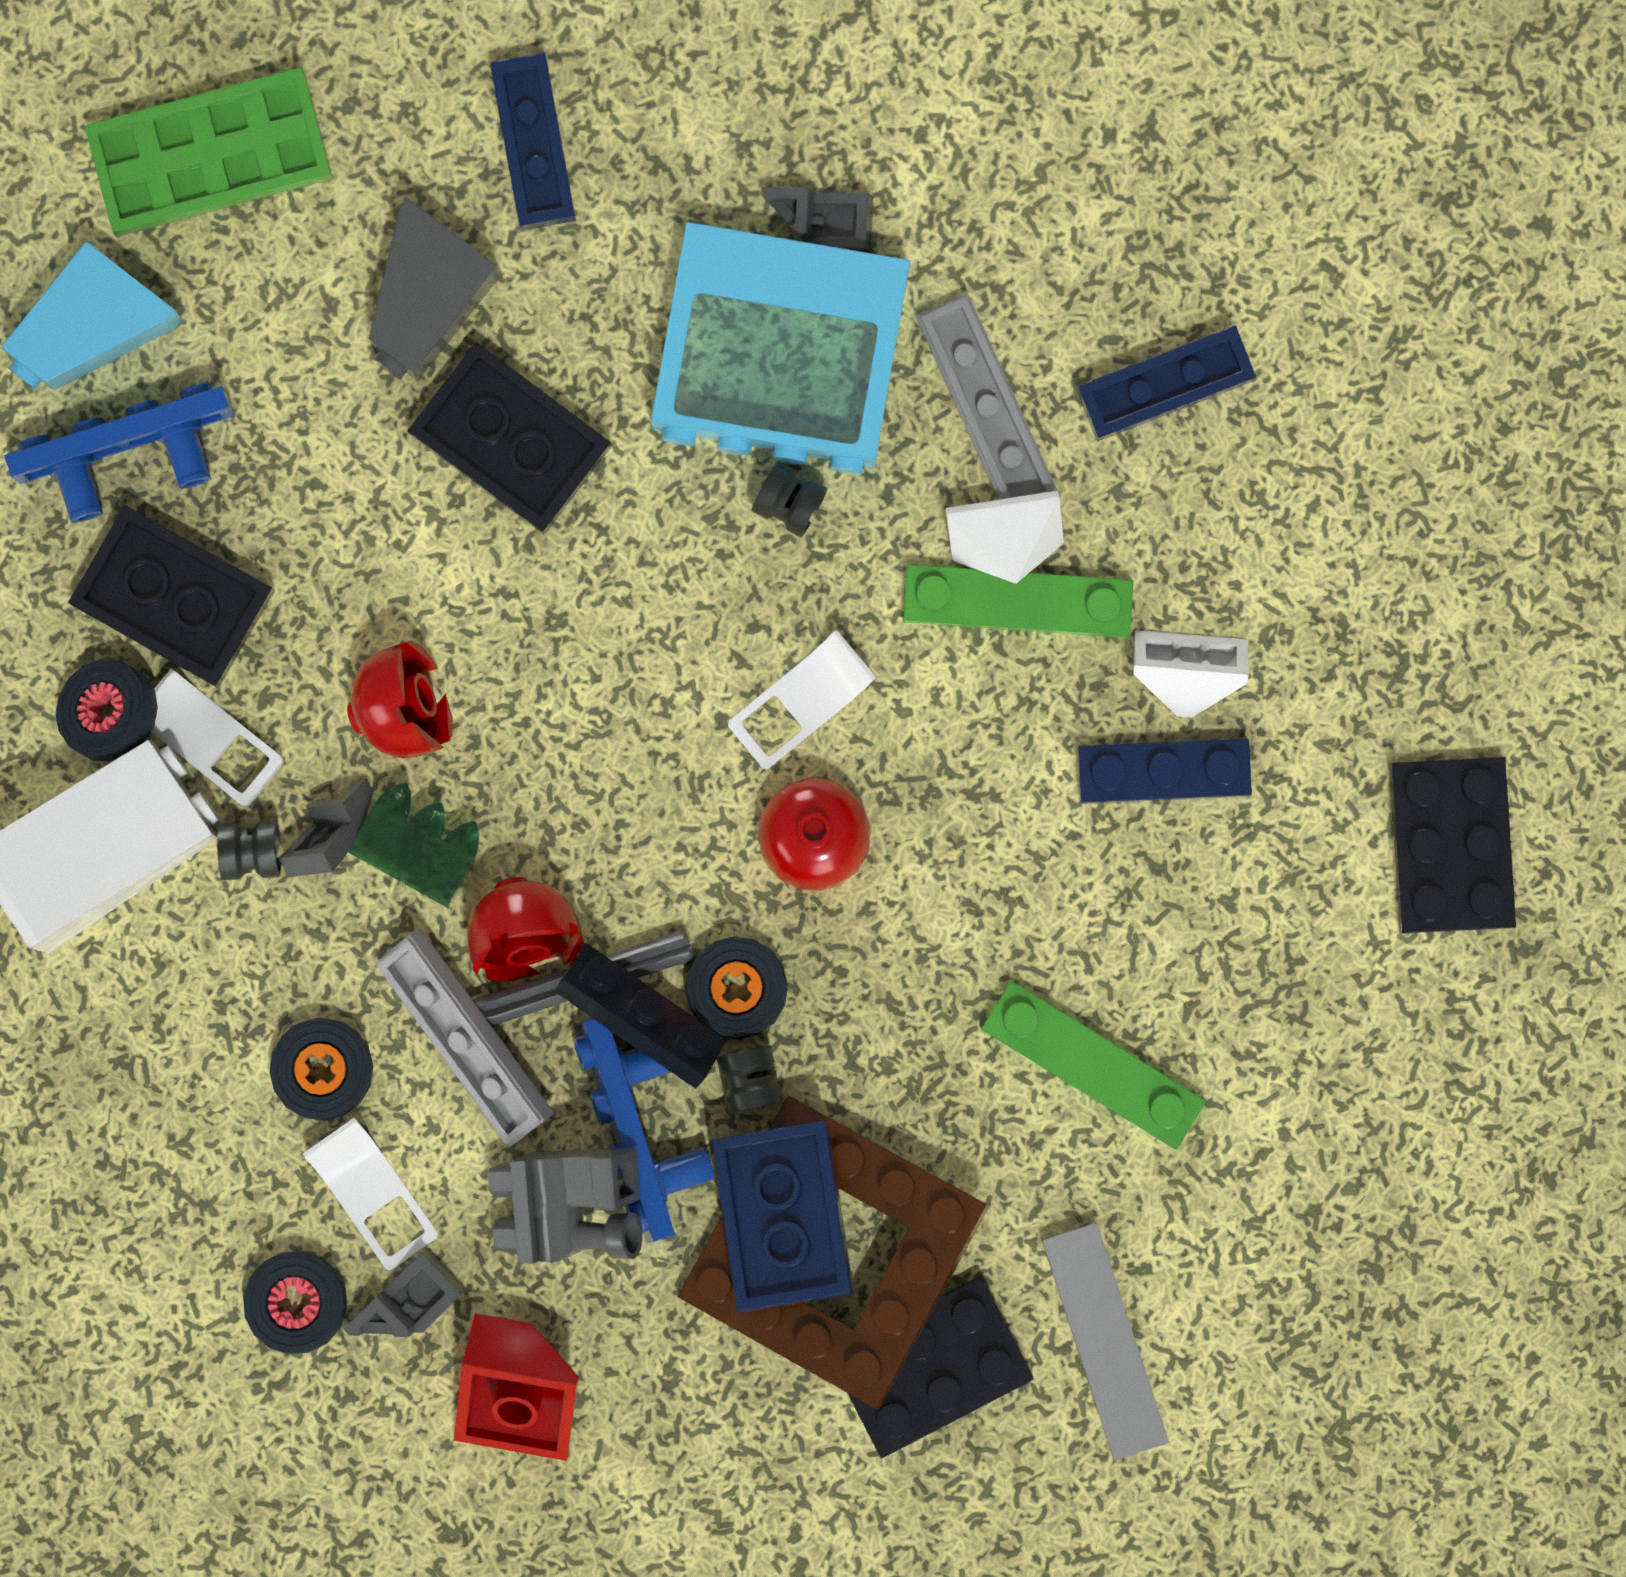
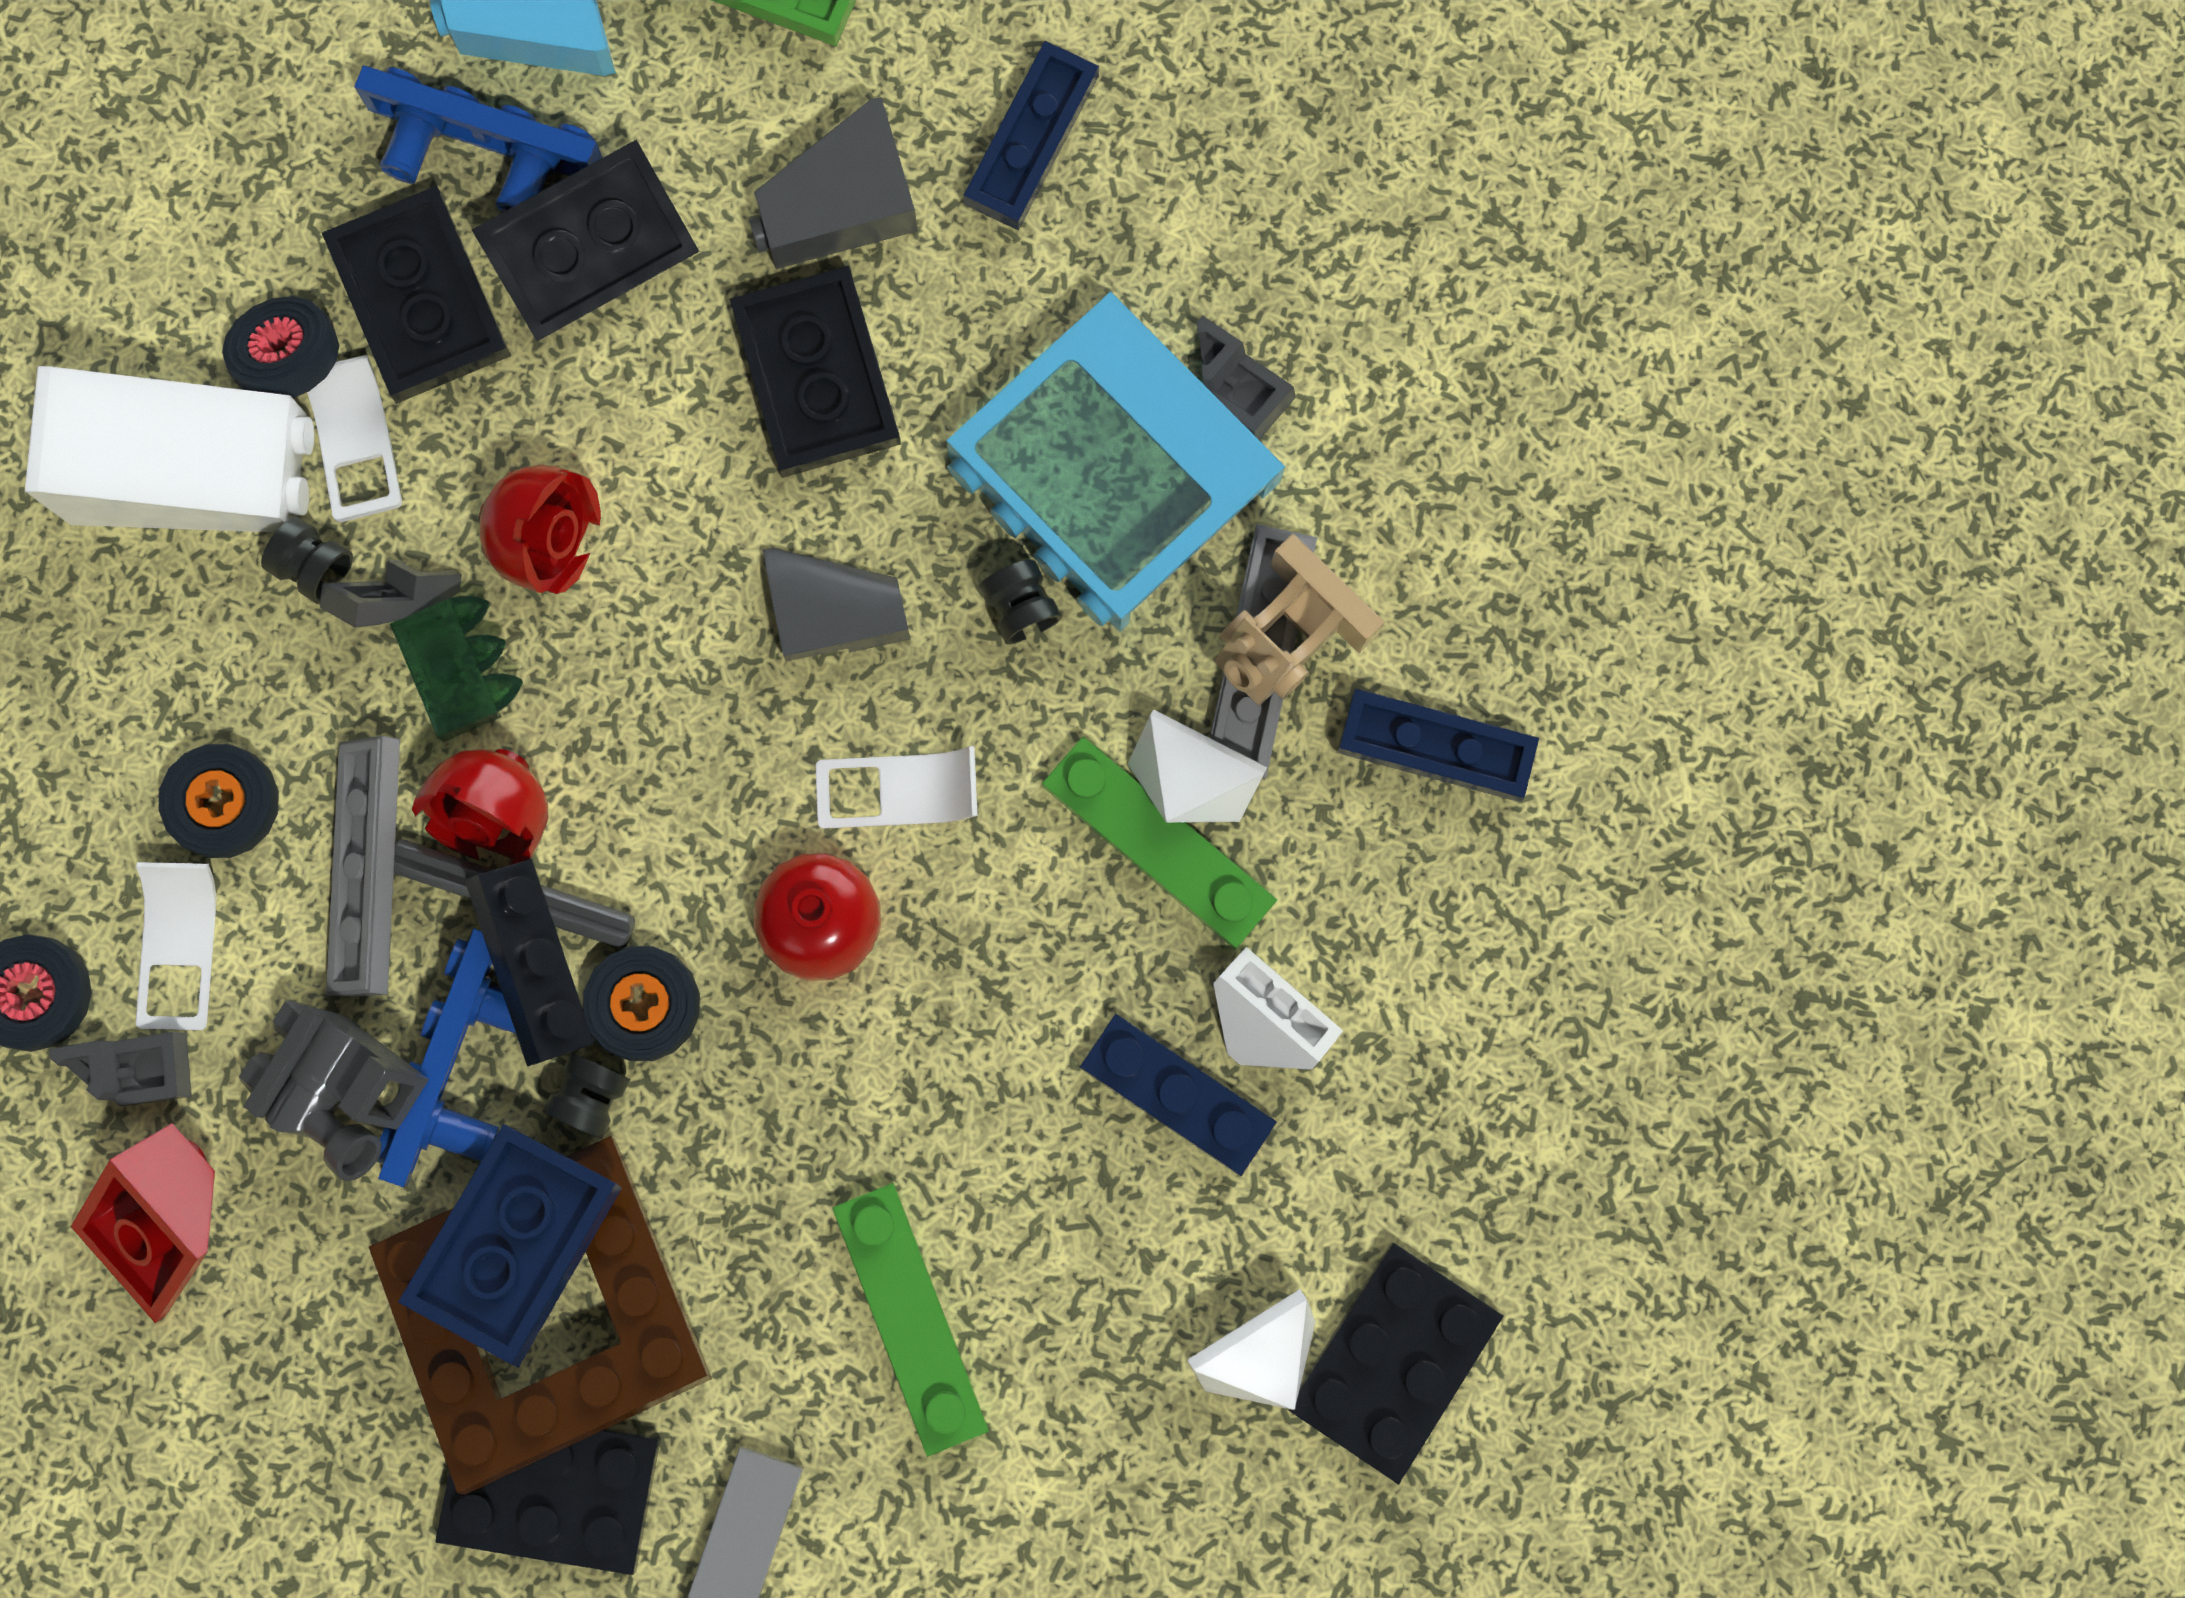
camera: 30 degrees right, 5 degrees down
none -> black plate [472,139,700,341]
none -> dark grey slope [763,548,911,662]
none -> white slope [1188,1289,1315,1410]
none -> tan tile [1214,533,1385,706]

